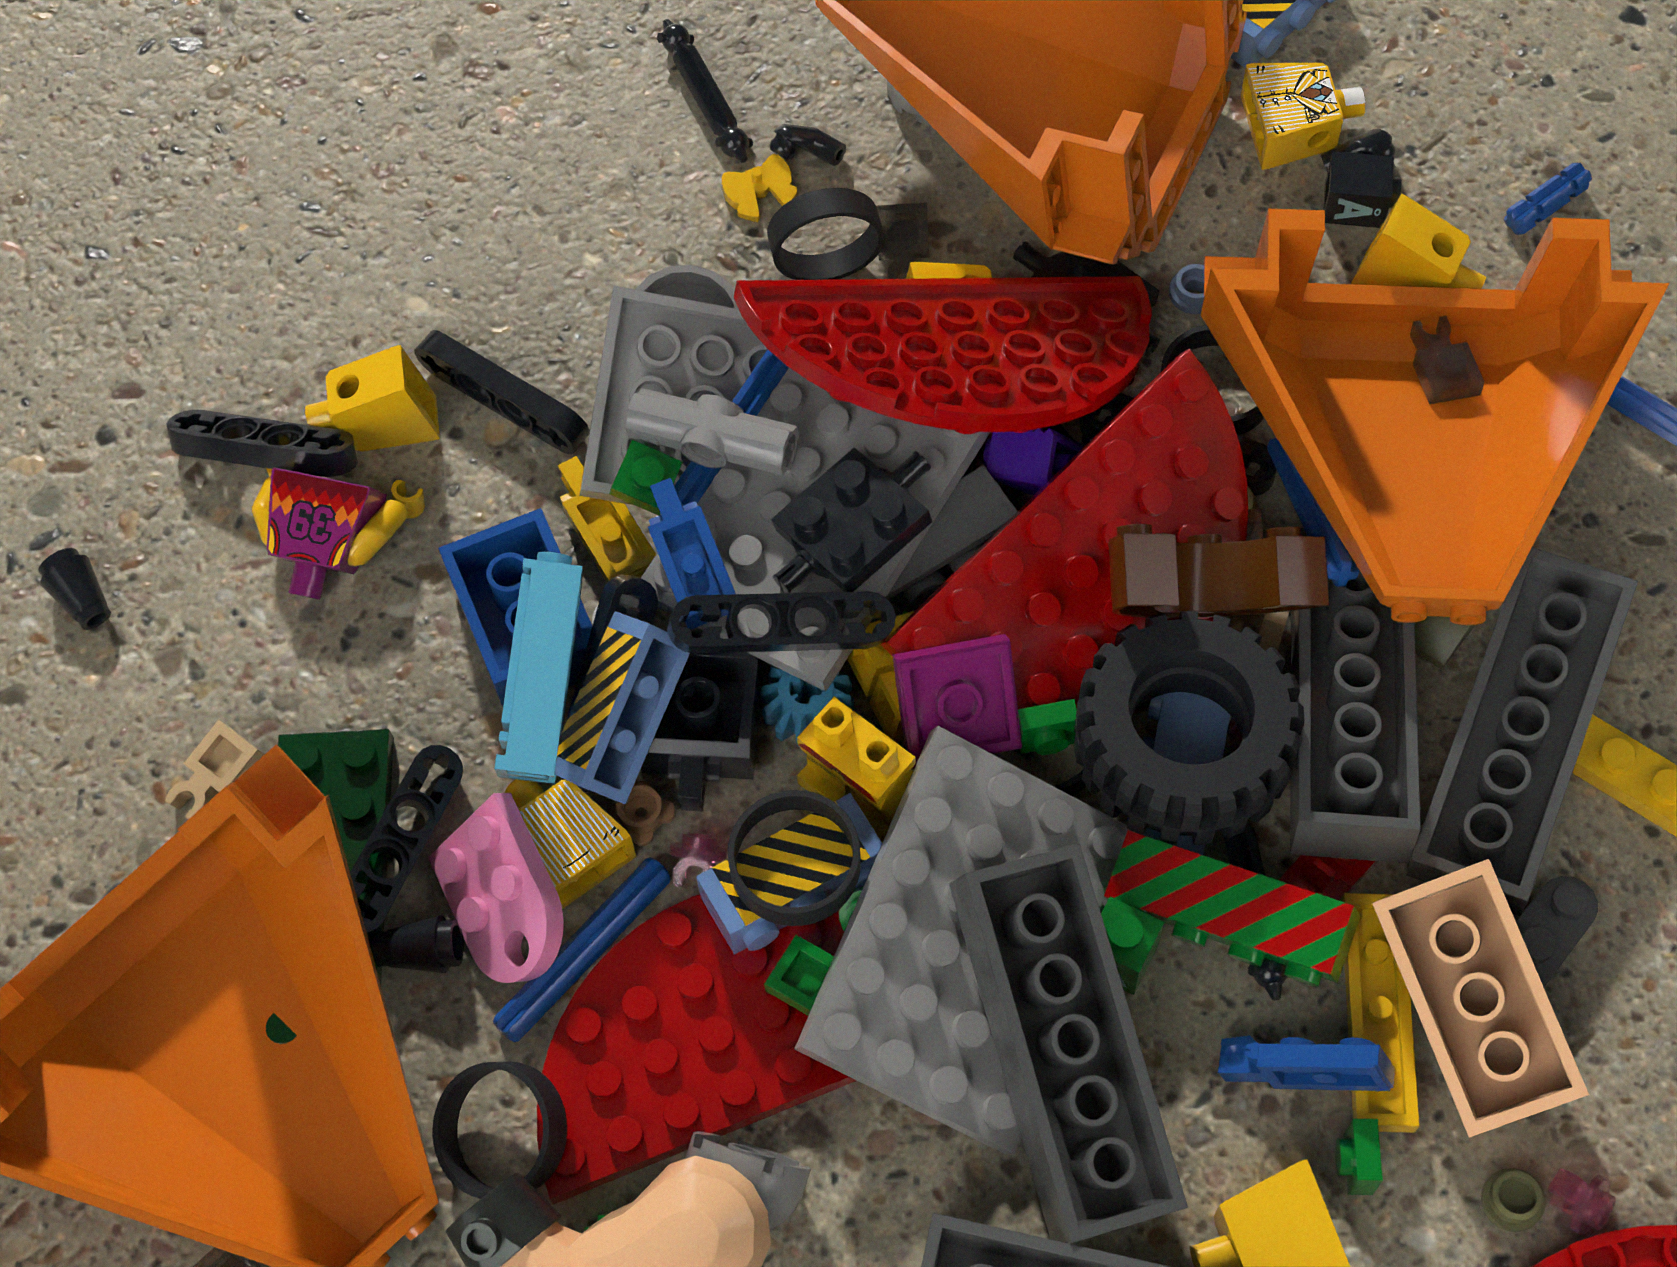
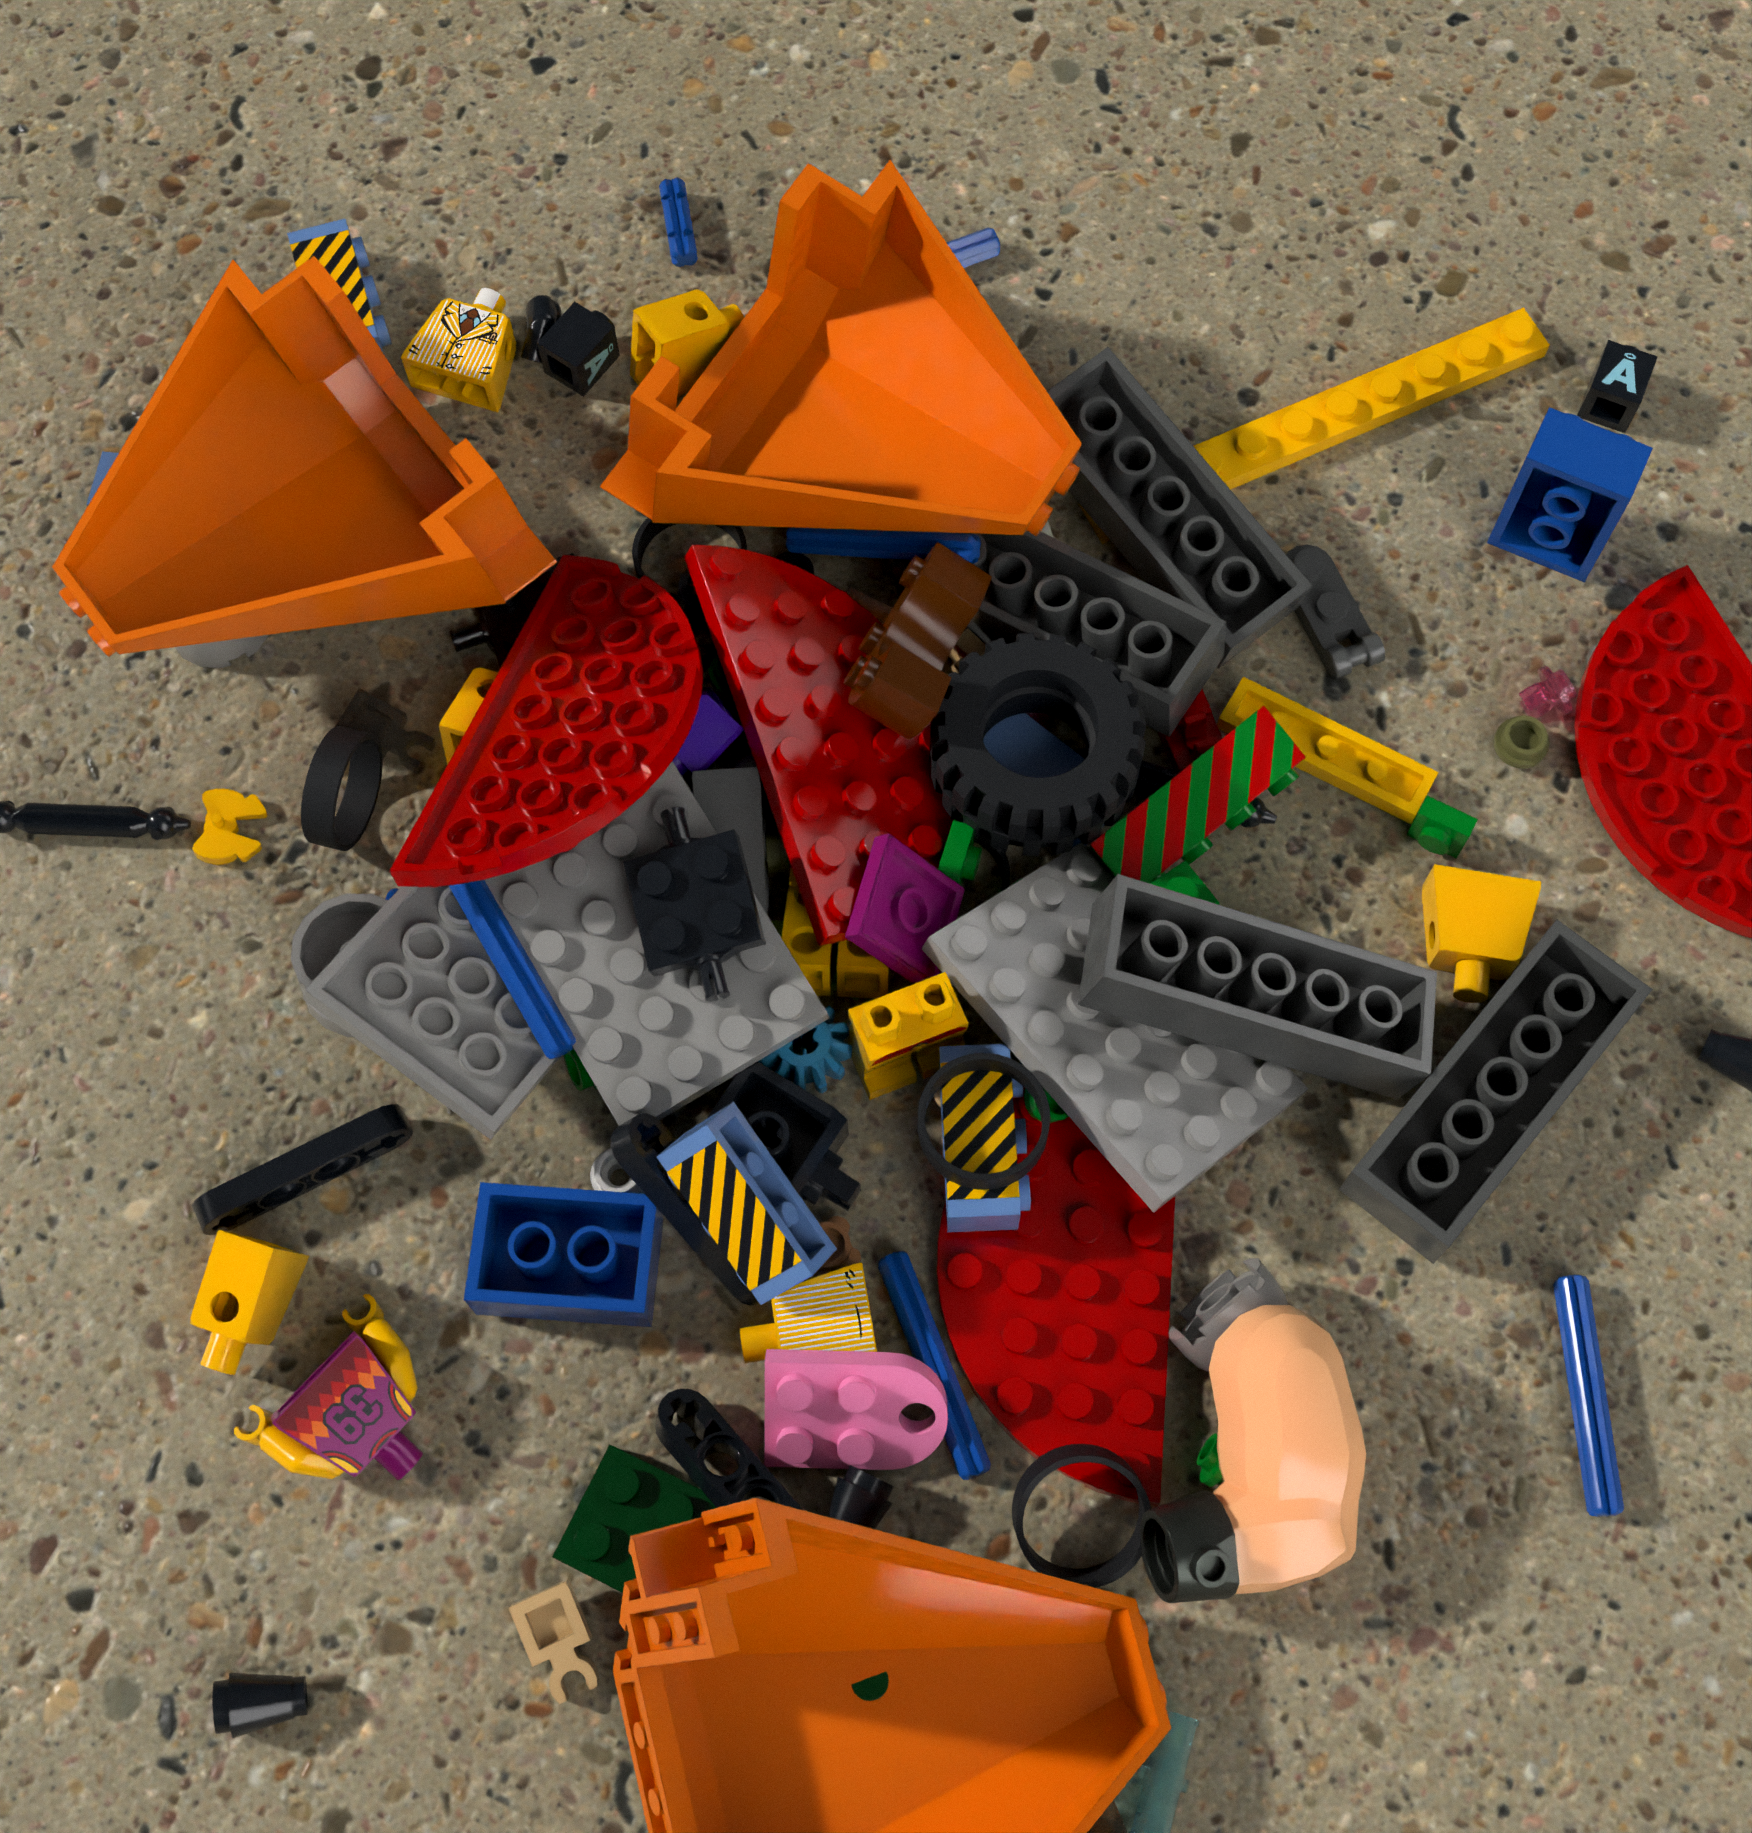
camera: 65 degrees left, 5 degrees up
black beam [166,410,358,477] -> none
medium azure door [494,552,583,784] -> none
yellow hinge [558,456,656,583] -> none
green plate [609,440,683,516] -> none
light grey piece [625,388,799,476] -> none
blue hinge [648,478,736,630] -> none
black beam [667,591,896,654] -> none
clear pink plate [669,833,727,887] -> none
green plate [764,935,834,1016] -> none
black arm [769,124,846,166] -> none
sand blue plate [1169,264,1204,314] -> none
blue hinge [1218,1035,1395,1091] -> none
light nougat brick [1372,859,1589,1138] -> none
clear smoke plate [1410,316,1484,404] -> none

